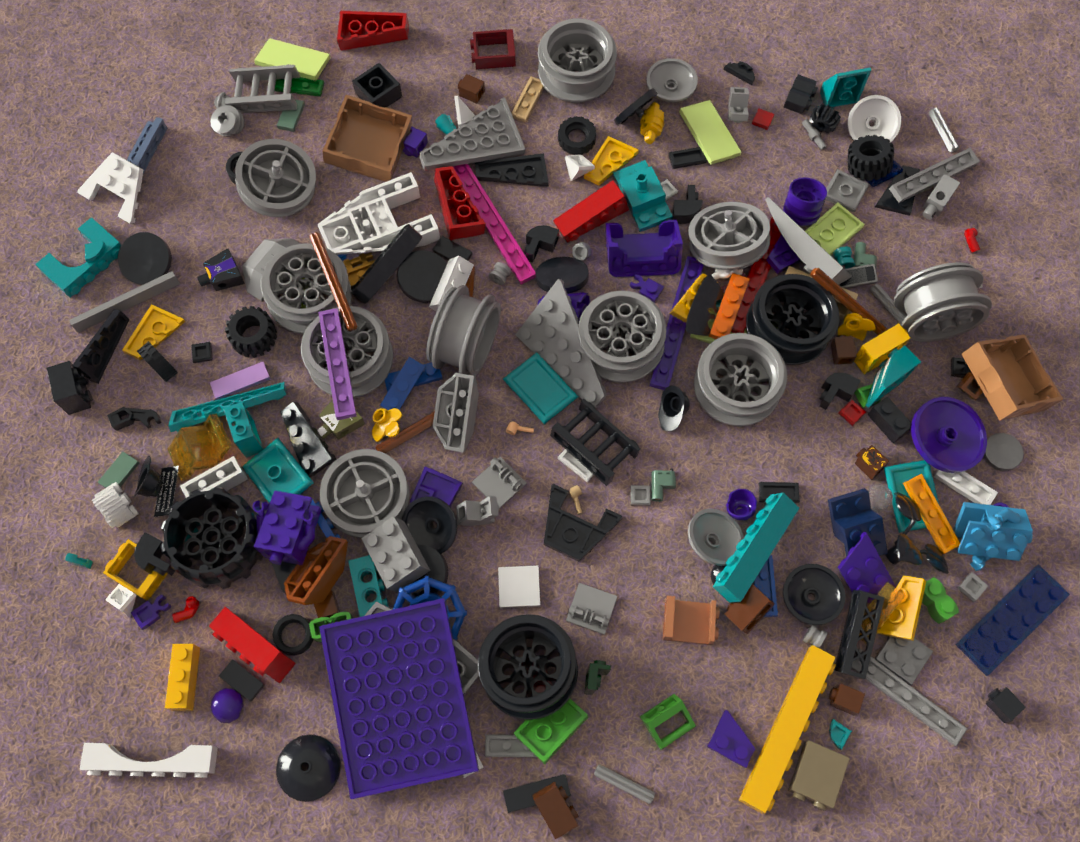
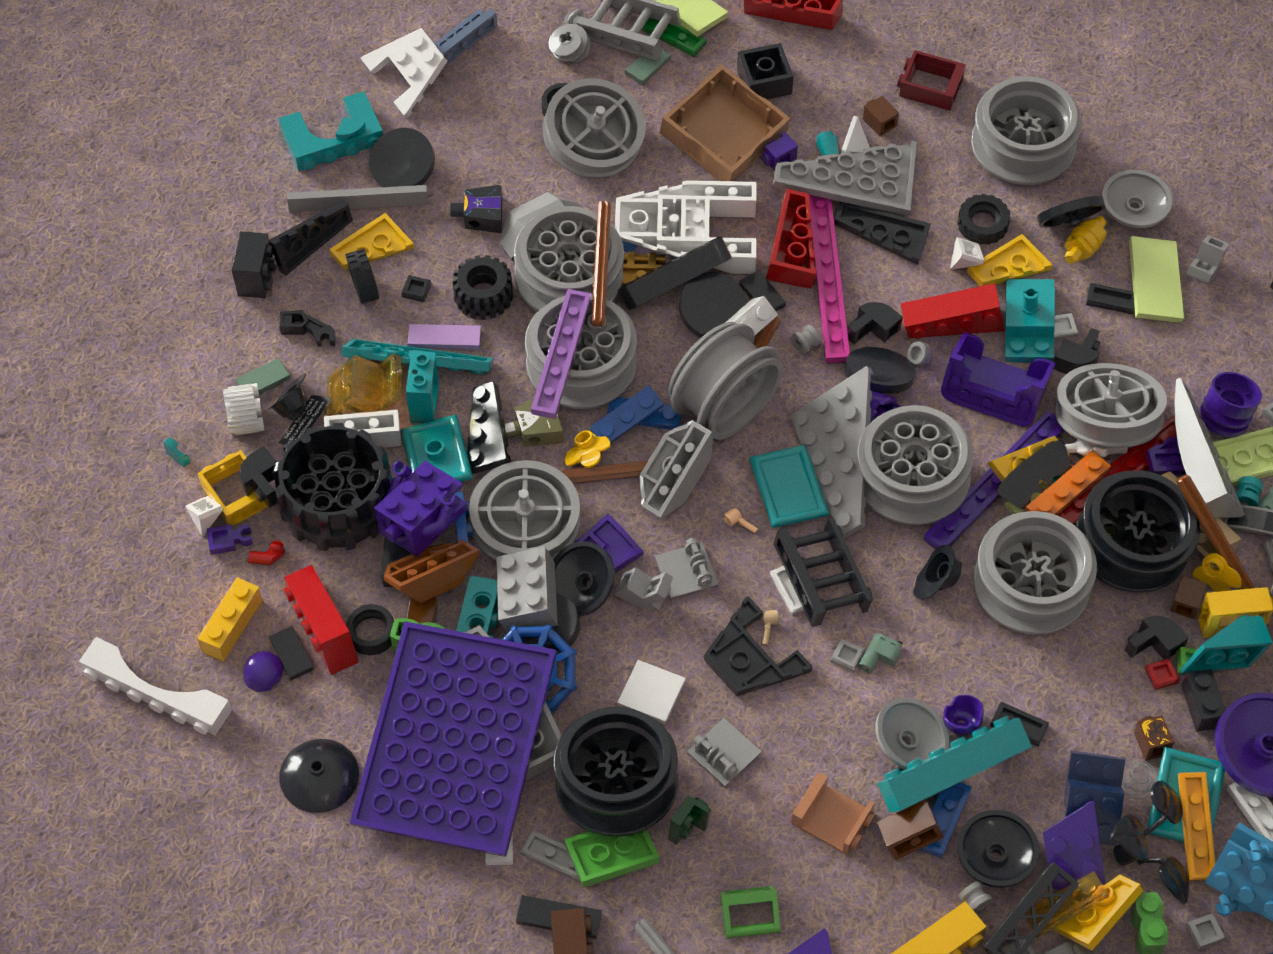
camera: 25 degrees right, 10 degrees down
tan tile [511,76,544,123] -> none
dark purple plate [630,274,664,303] -> none
black tile [723,61,755,85] -> none
red tile [752,108,775,130] -> none

